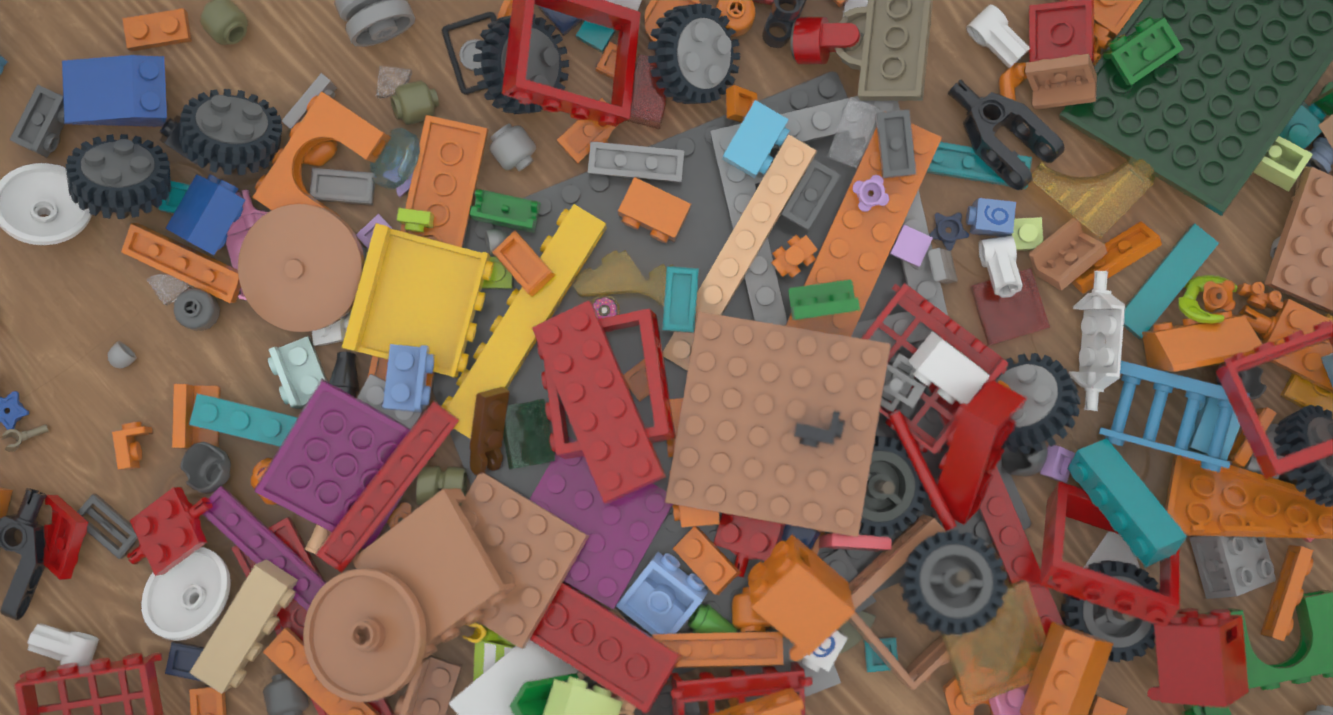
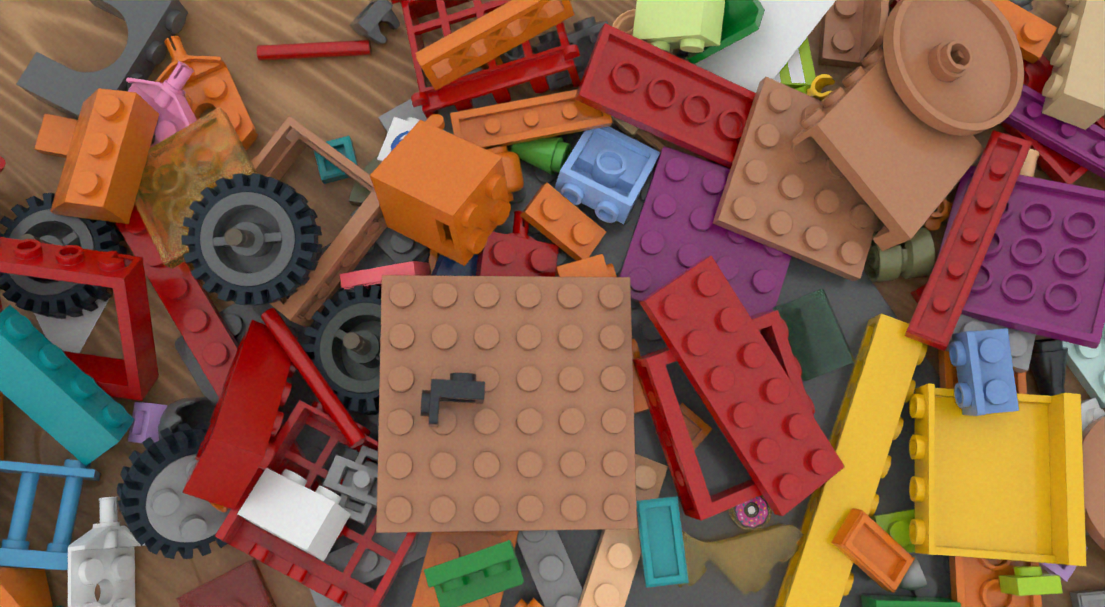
camera: 170 degrees right, 5 degrees down
reddish brown hinge [469,386,510,476] -> none

